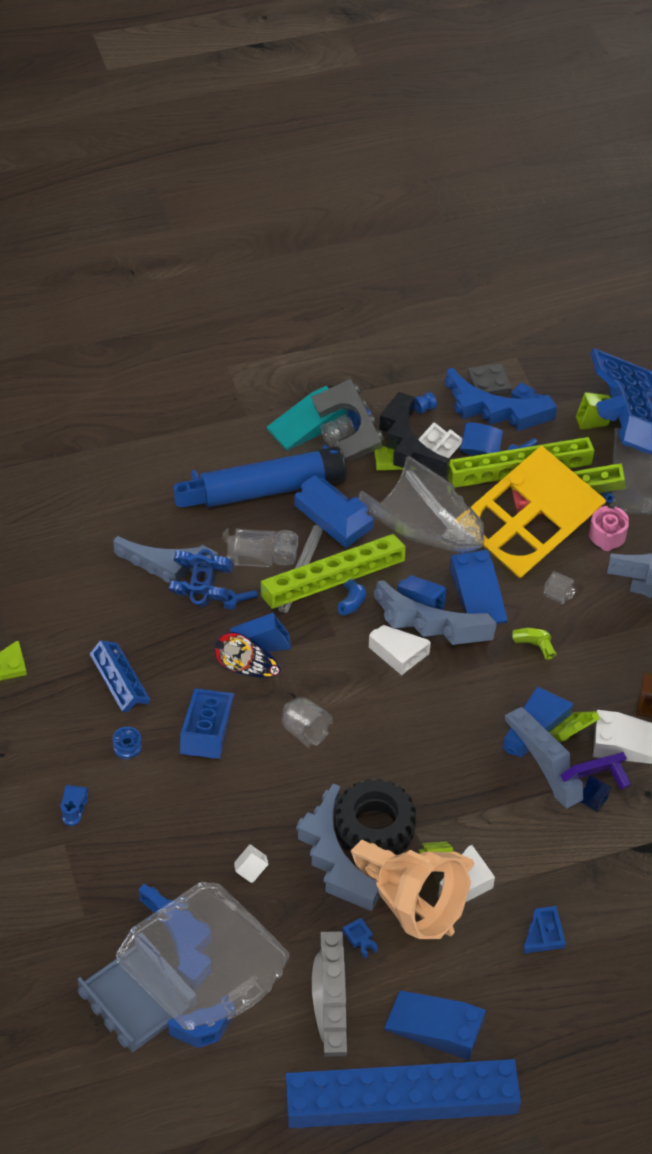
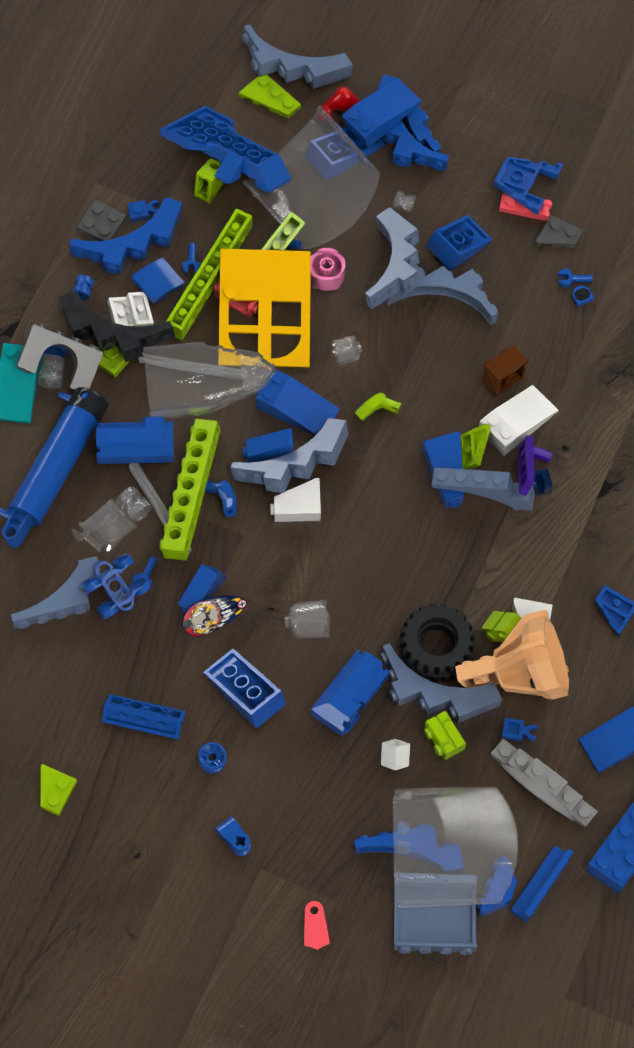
camera: 50 degrees left, 15 degrees up
none -> coral piece [304,901,330,950]
none -> blue brick [310,650,389,737]
none -> lime brick [424,711,466,760]
none -> blue fence [510,846,573,923]

